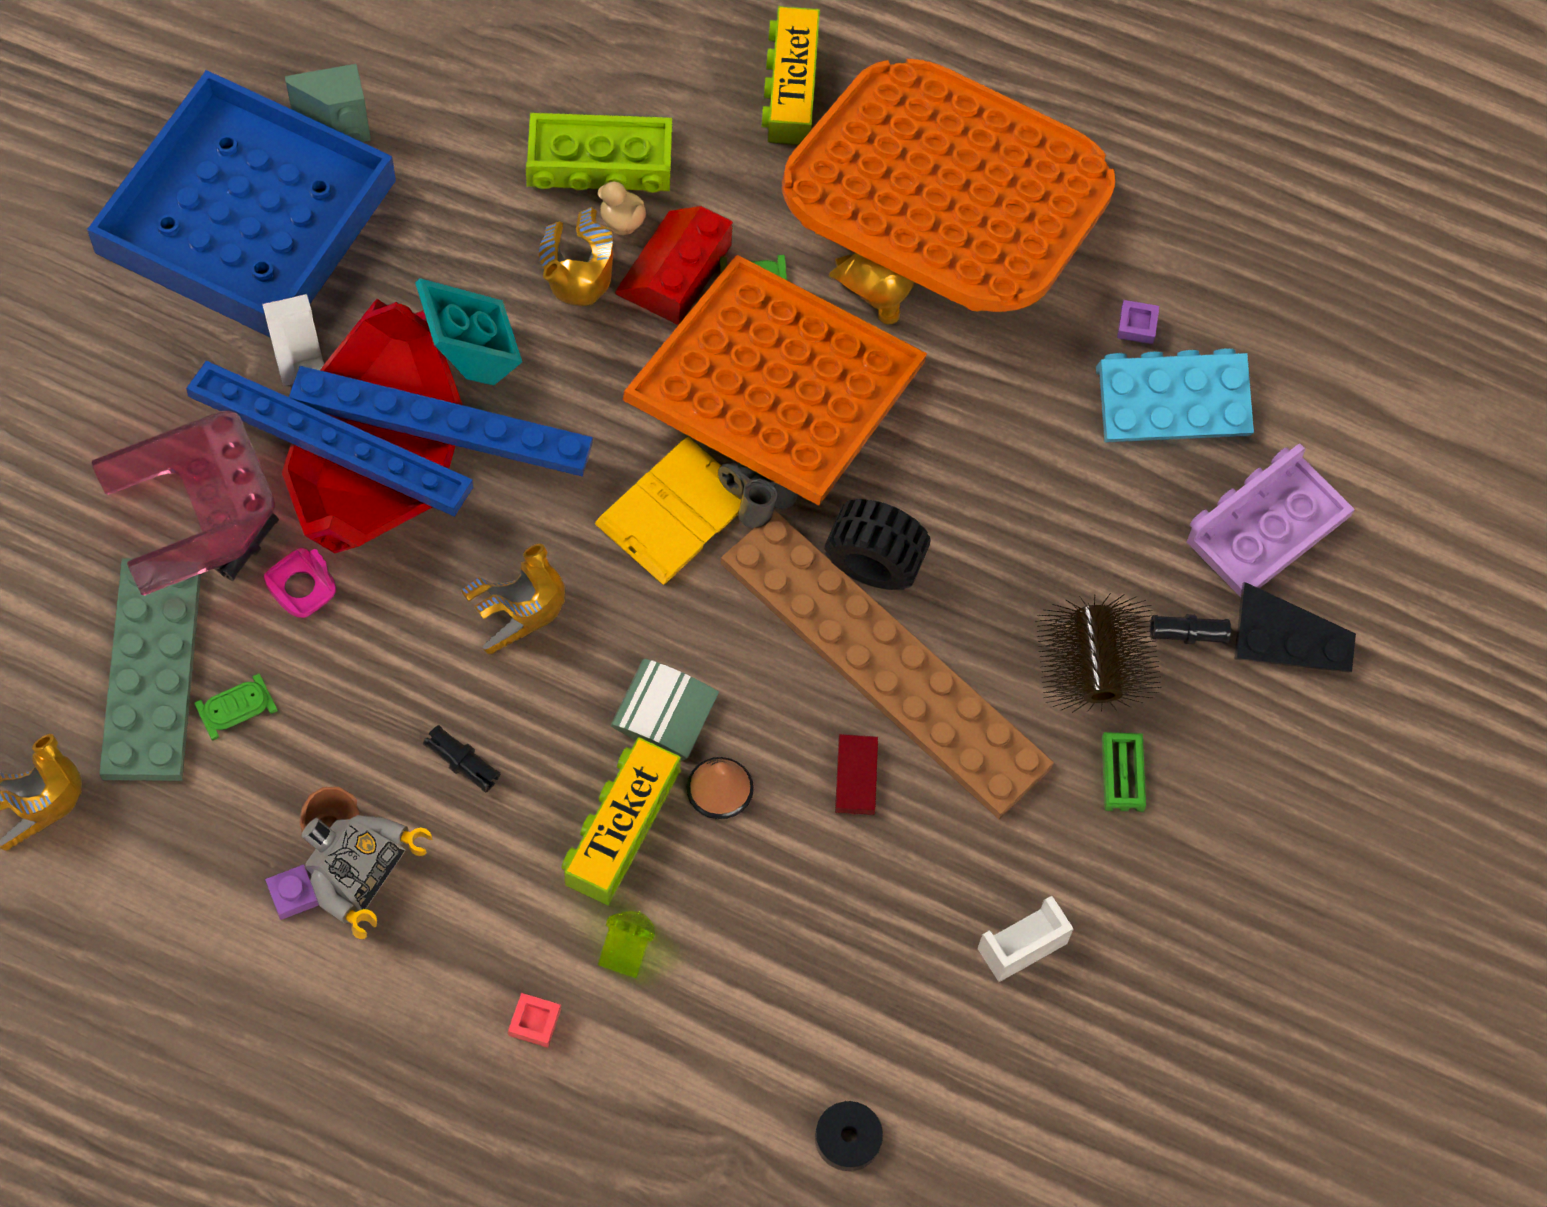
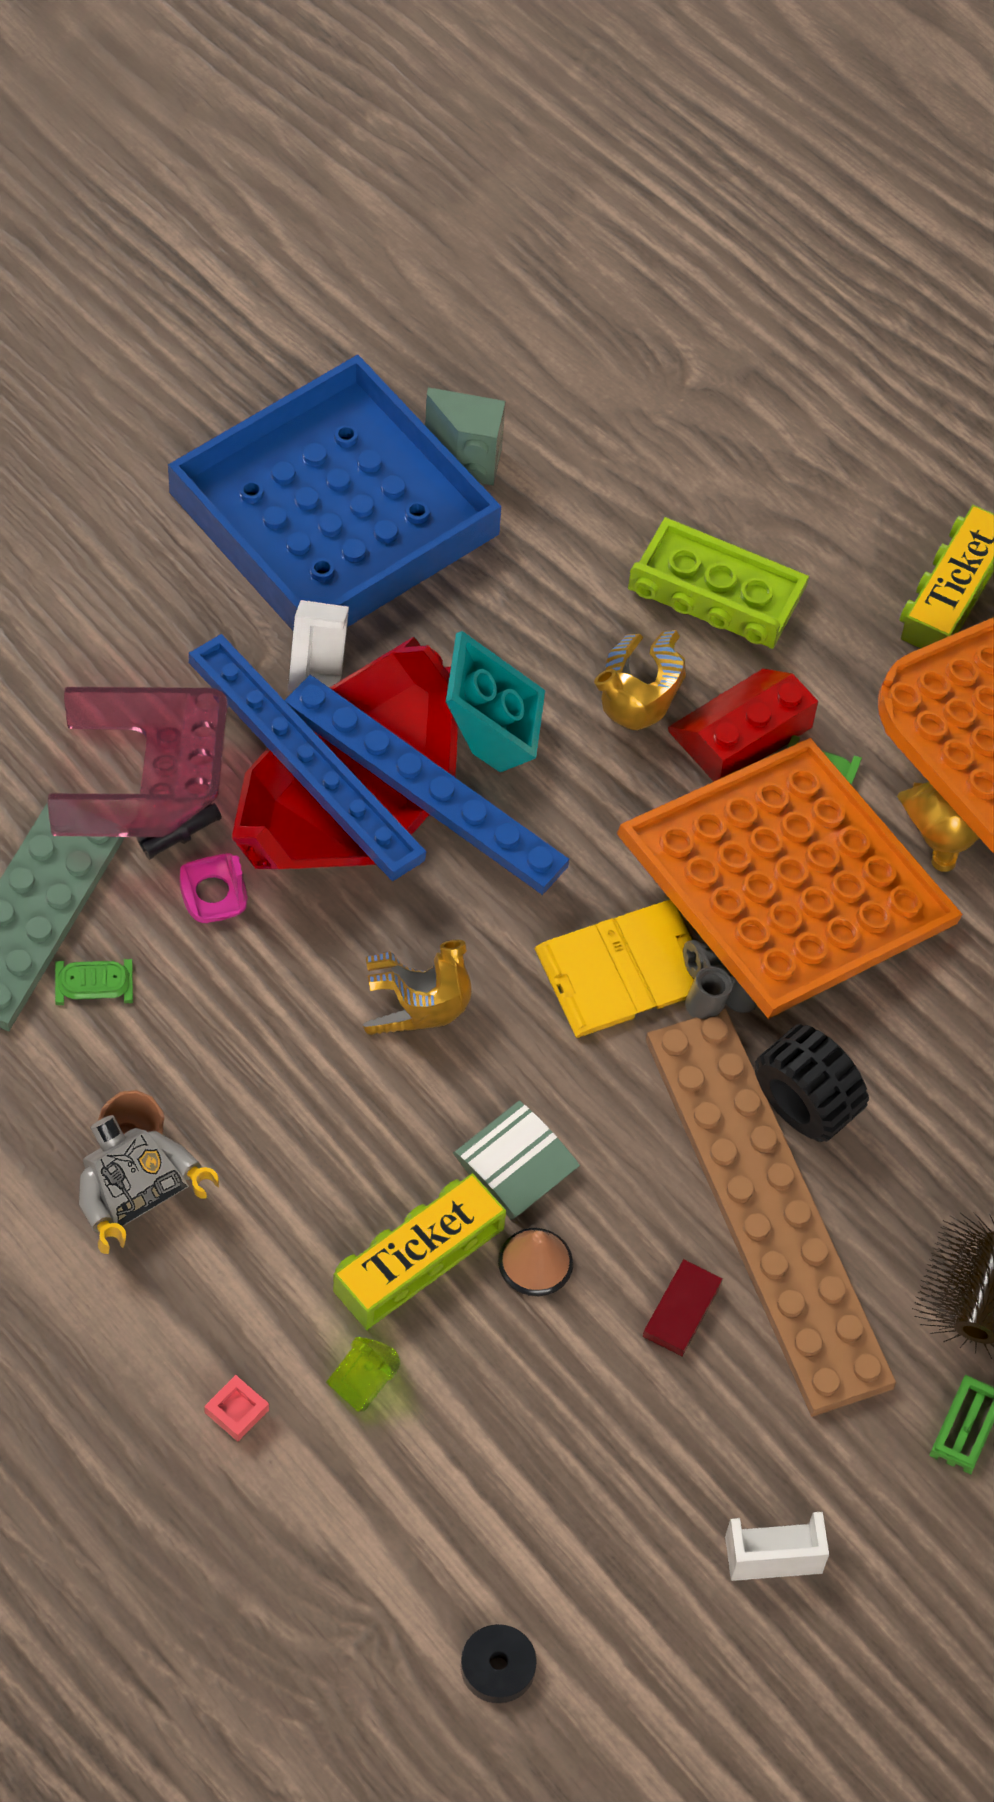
camera: 25 degrees right, 5 degrees down
medium lavender plate [265,864,319,920] -> none
black pin [423,725,501,793] -> none
tan animal [598,181,646,235] -> none

